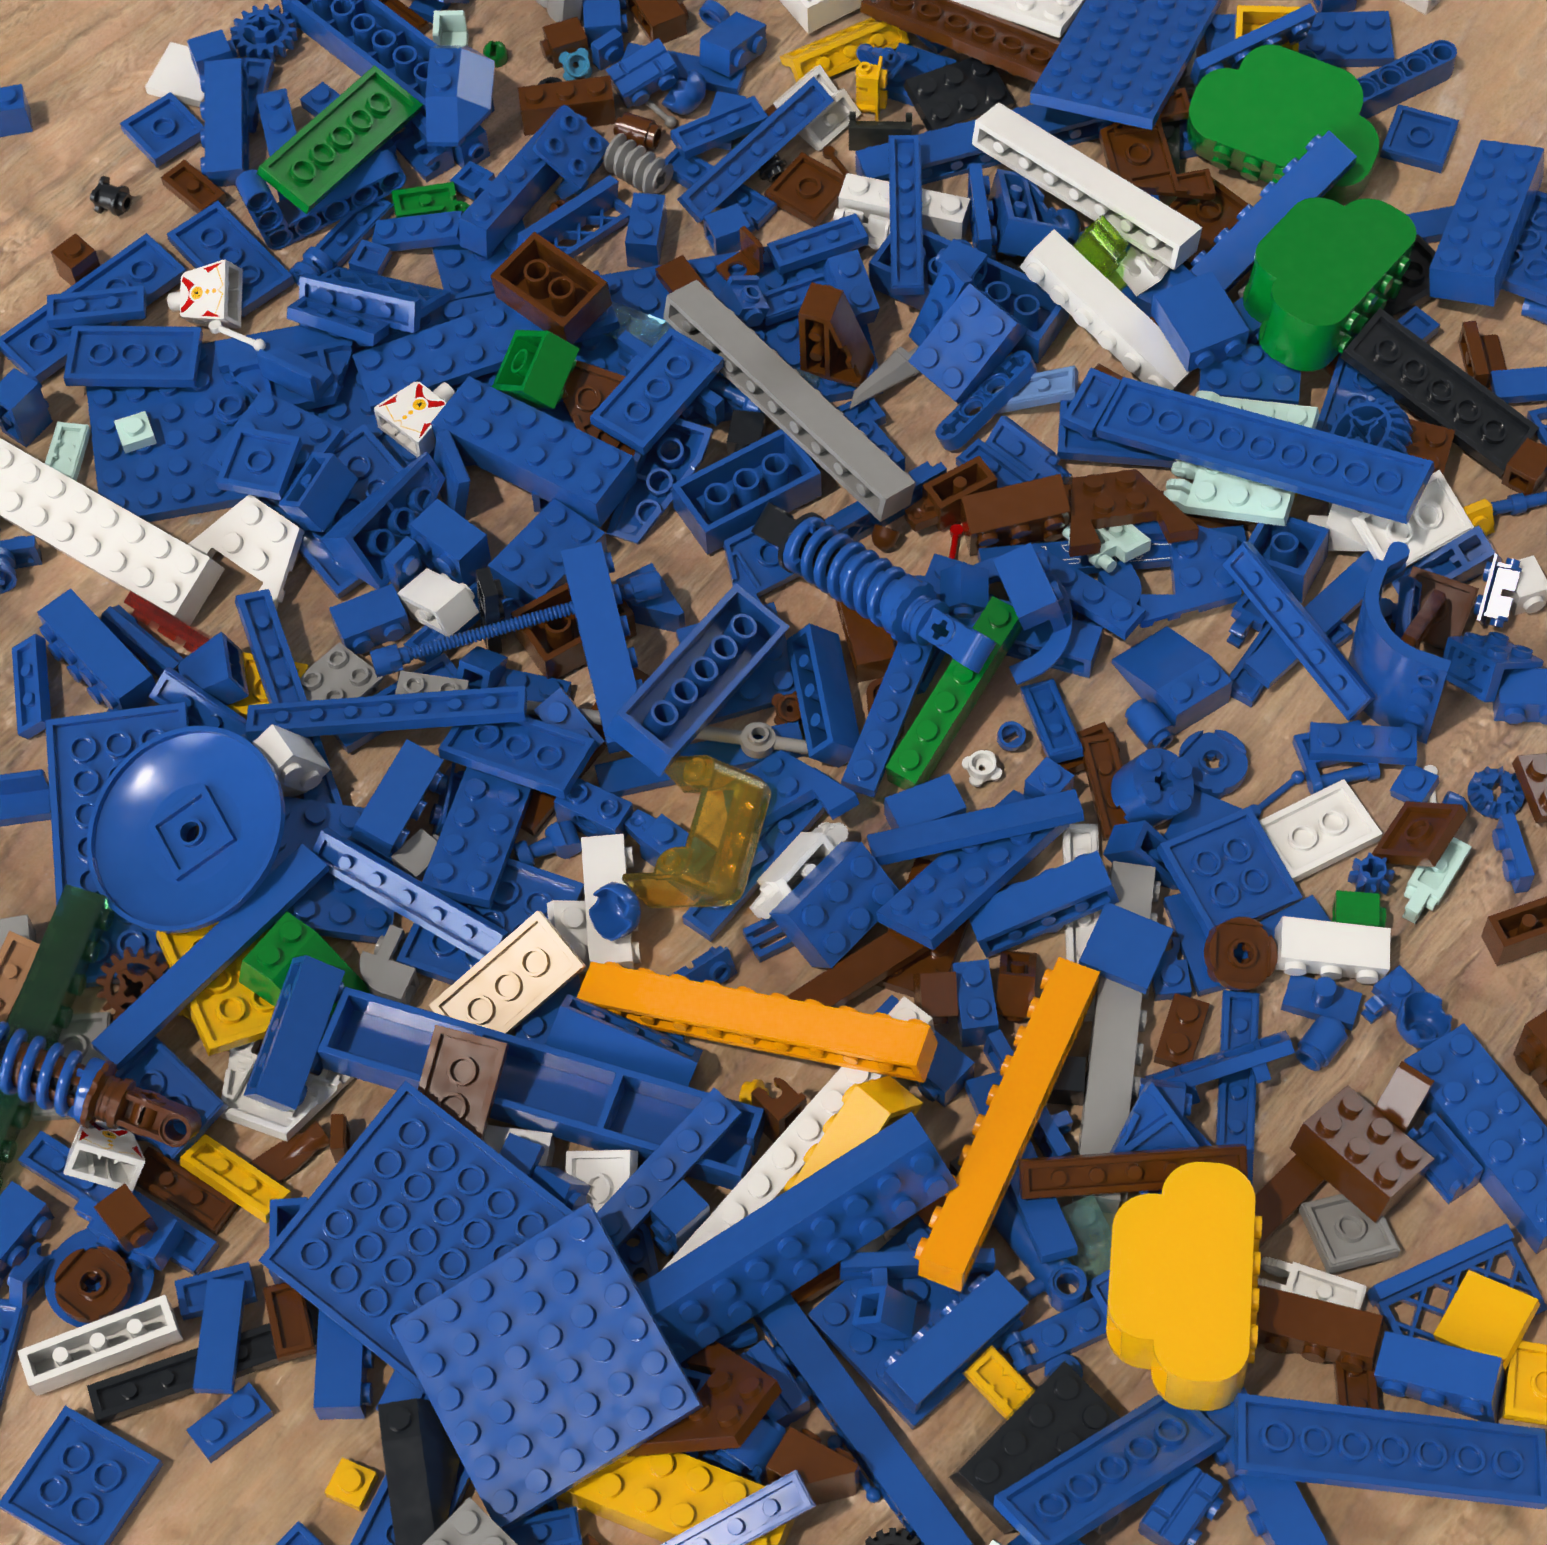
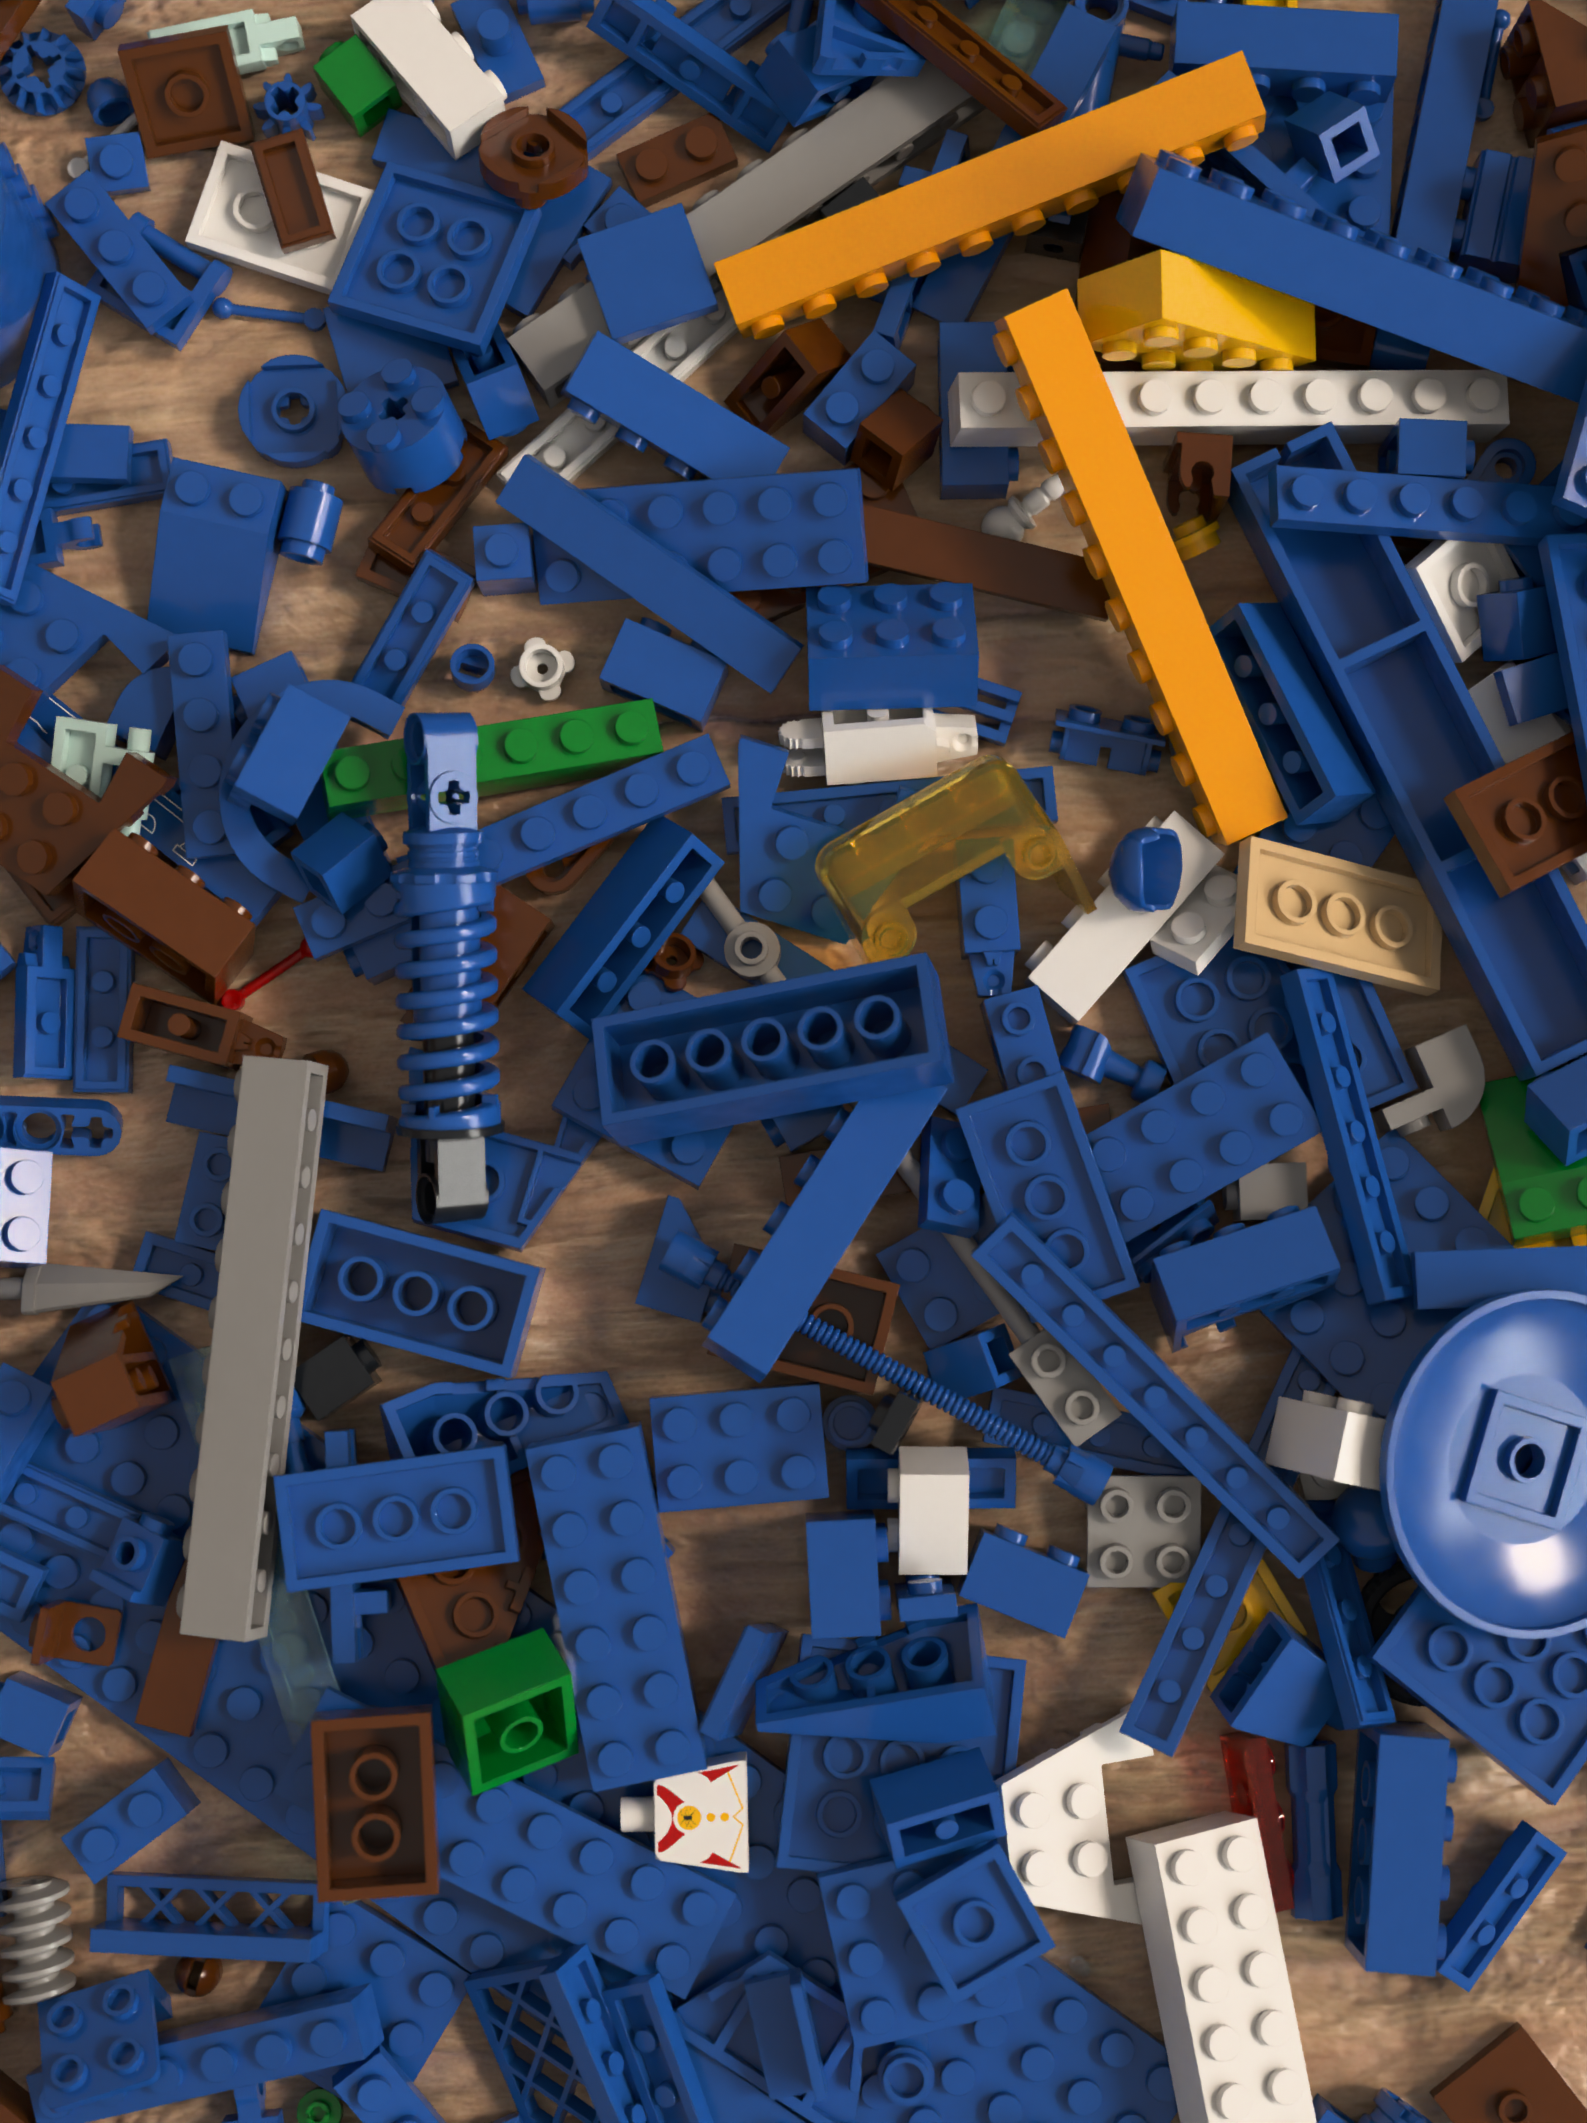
camera: 135 degrees left, 25 degrees up
none -> reddish brown tile [249,128,337,254]

